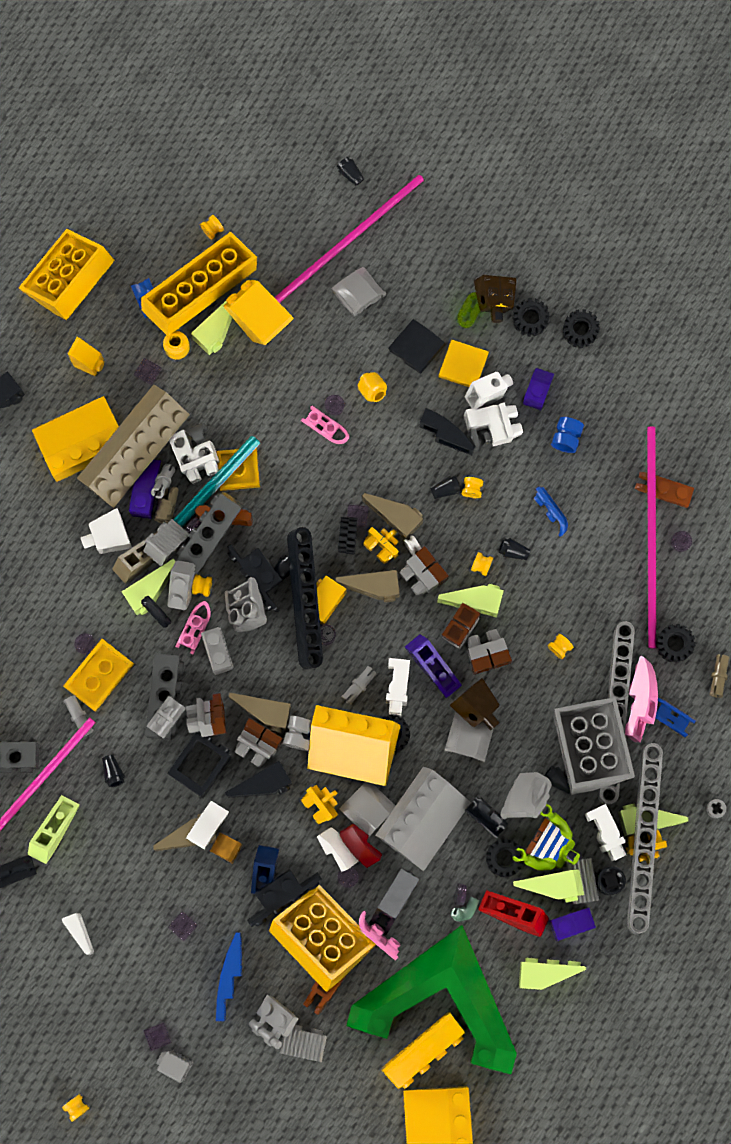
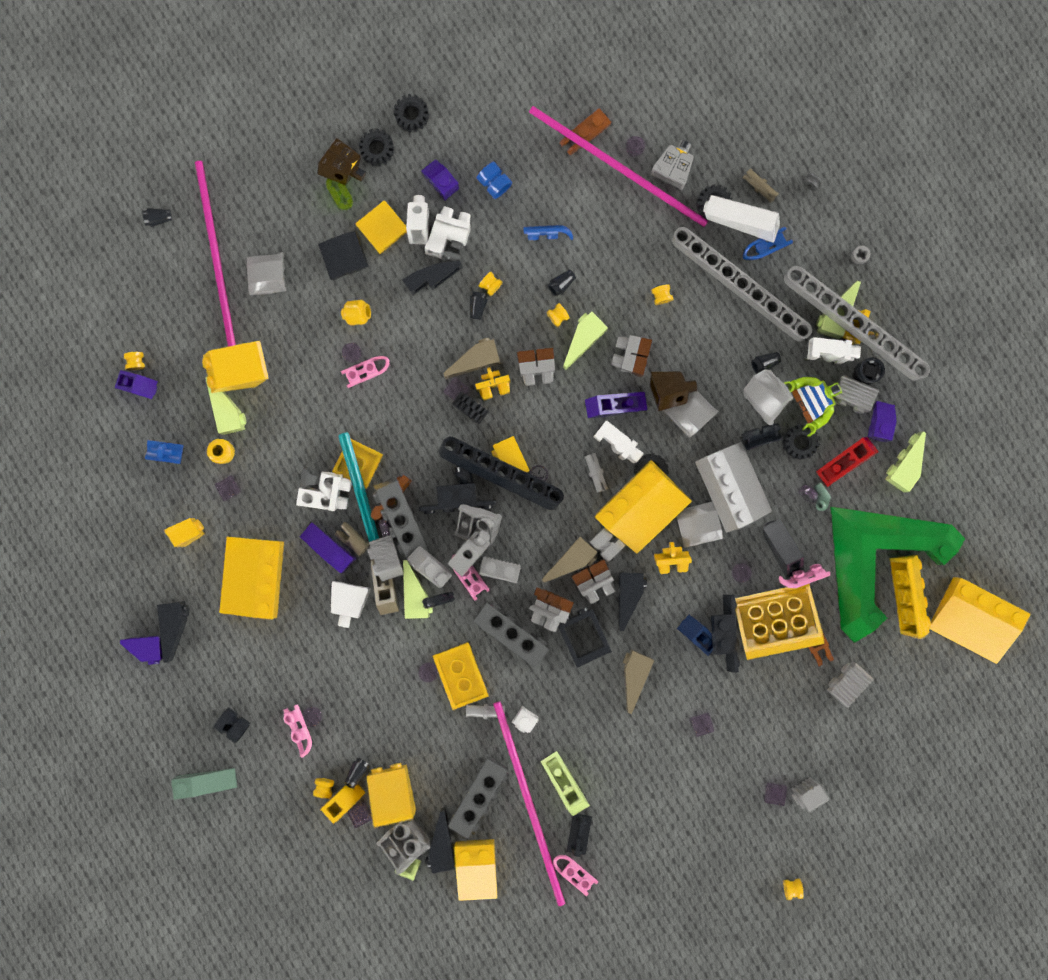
camera: 60 degrees left, 10 degrees up
yellow slope [19,229,115,320] -> none
white slope [62,913,94,955] -> none
dark tan brick [77,385,190,508] -> none
black cone [102,755,125,787] -> none
yellow brick [141,232,257,336] -> none
light grey hips [146,696,186,739] -> none
light grey pin [151,464,175,498] -> none
white slope [187,801,229,849] -> none
yellow wheel [192,574,212,597] -> none
pearl gold slope [210,833,243,864] -> none
blue slope [216,933,242,1021] -> none
light grey plate [249,995,299,1049] -> none
white slope [317,827,359,872] -> none
dark tan slope [336,570,400,602] -> none
dark red slope [339,823,382,868] -> none
white bush [404,535,422,555] -> none
reddish brown hips [442,603,480,649] -> none
yellowish green slope [513,870,584,903] -> none
light grey slope [553,697,635,795] -> none
bright pink slope [625,656,658,743] -> none
none -> dark purple slope [115,370,158,399]
none -> light grey torso [448,531,490,576]
none -> white brick [512,706,538,733]
none -> light grey torso [651,140,694,190]
none -> white slope [703,195,780,242]

